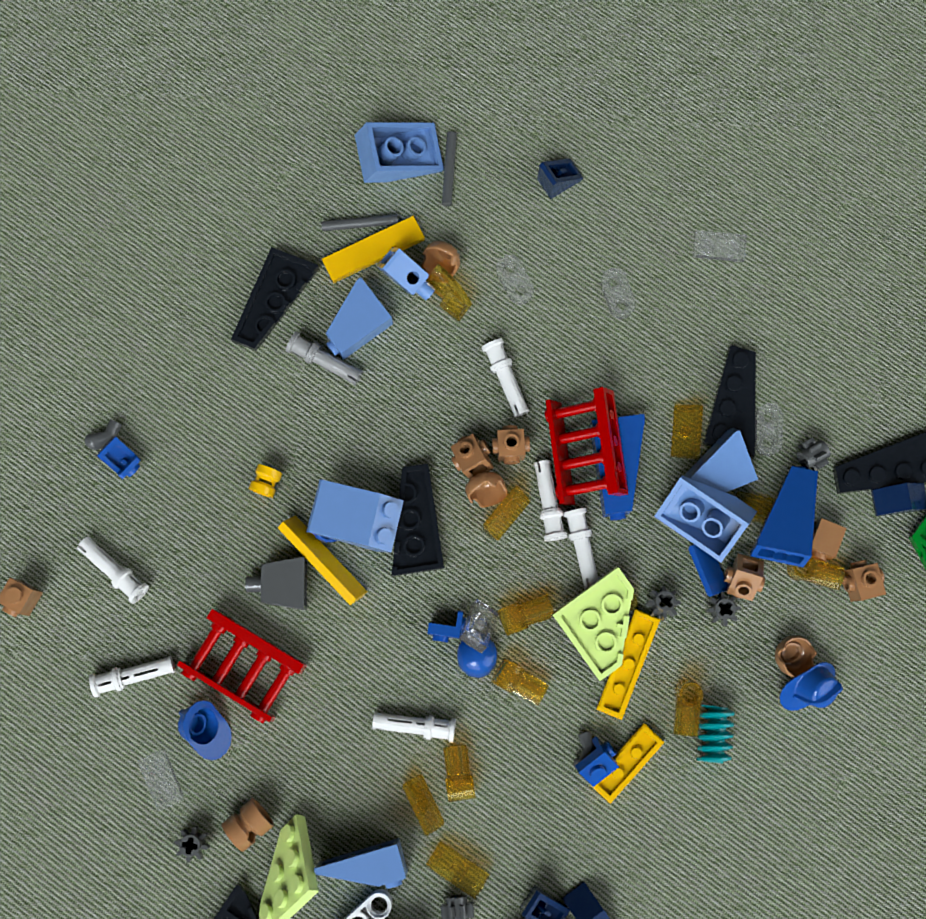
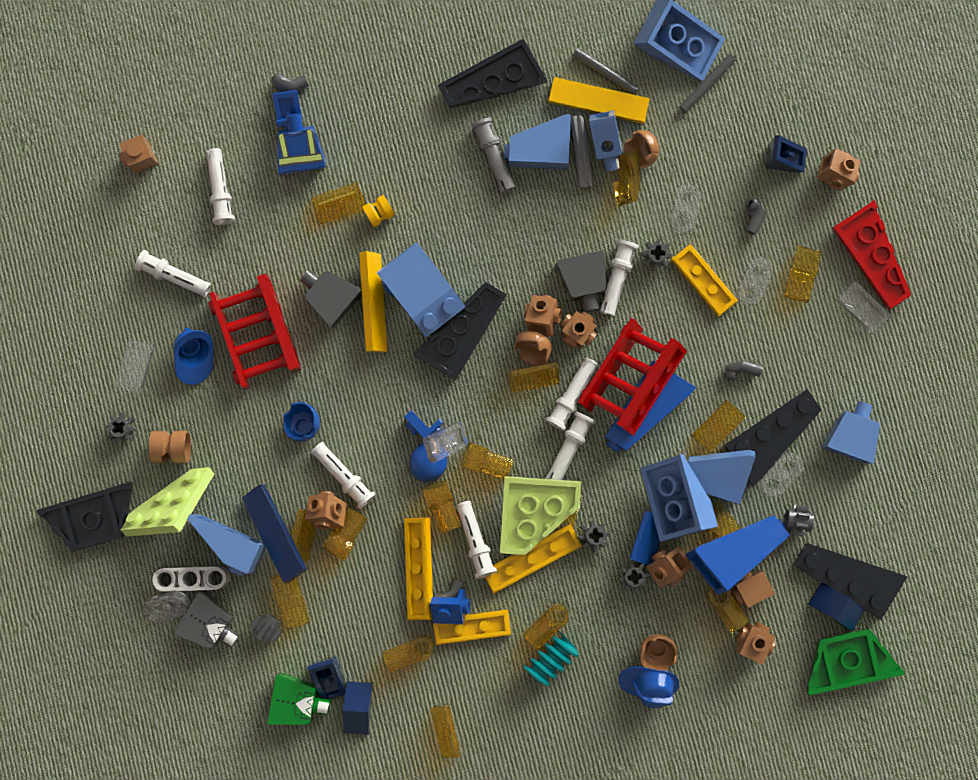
camera: 45 degrees right, 5 degrees up
none -> dark blue tile [242,484,308,583]
none -> blue torso [278,113,327,175]
none -> blue hair [283,402,320,442]
none -> medium nougat brick [305,491,347,530]
none -> clear yellow slope [311,182,365,224]
none -> clear yellow piece [382,635,435,673]
none -> yellow tile [404,517,433,620]
none -> clear yellow slope [431,703,461,758]
none -> white pin [456,501,497,579]
none -> dark grey torso [556,250,606,312]
none -> light grey axle [570,116,593,189]
none -> dark grey gear [641,239,673,271]
none -> yellow tile [670,244,738,317]
none -> dark grey arm [724,360,763,380]
none -> dark grey arm [745,197,766,236]
none -> clear yellow slope [783,245,822,303]
none -> medium nougat brick [816,148,861,191]
none -> medium blue torso [822,401,880,464]
none -> red wing [832,200,911,310]

